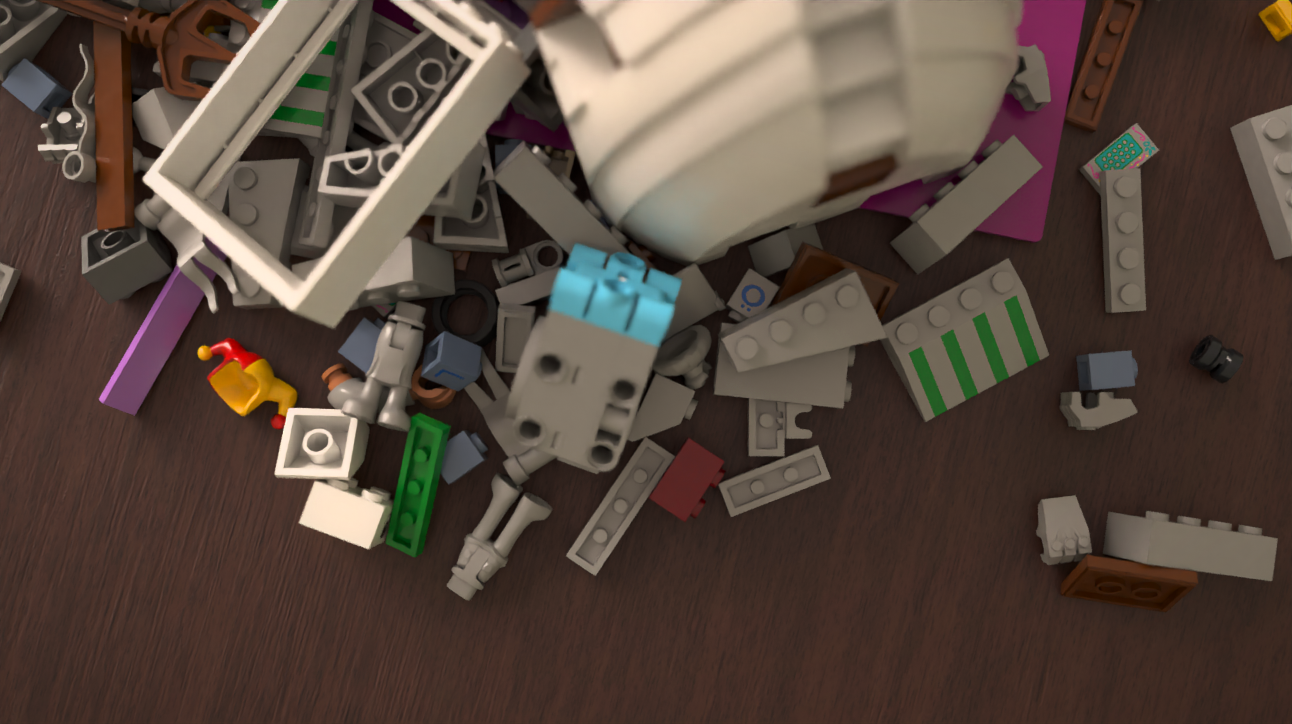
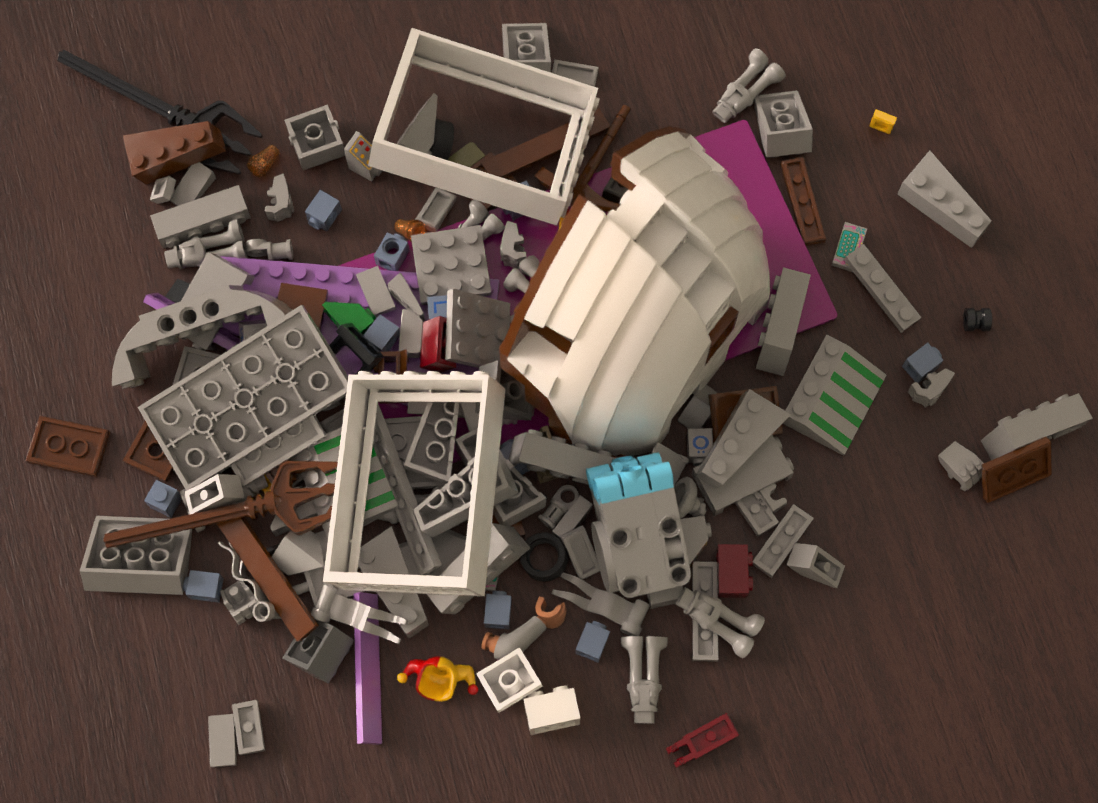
camera: 30 degrees left, 15 degrees down
light grey piece [341,301,426,432] -> none
green plate [385,413,451,558] -> none
sand blue brick [421,331,482,392] -> none
light grey hand [1005,45,1051,111] -> none
none -> dark red hinge [666,713,739,768]
none -> light grey piece [676,587,765,658]
none -> light grey slope [787,543,845,588]

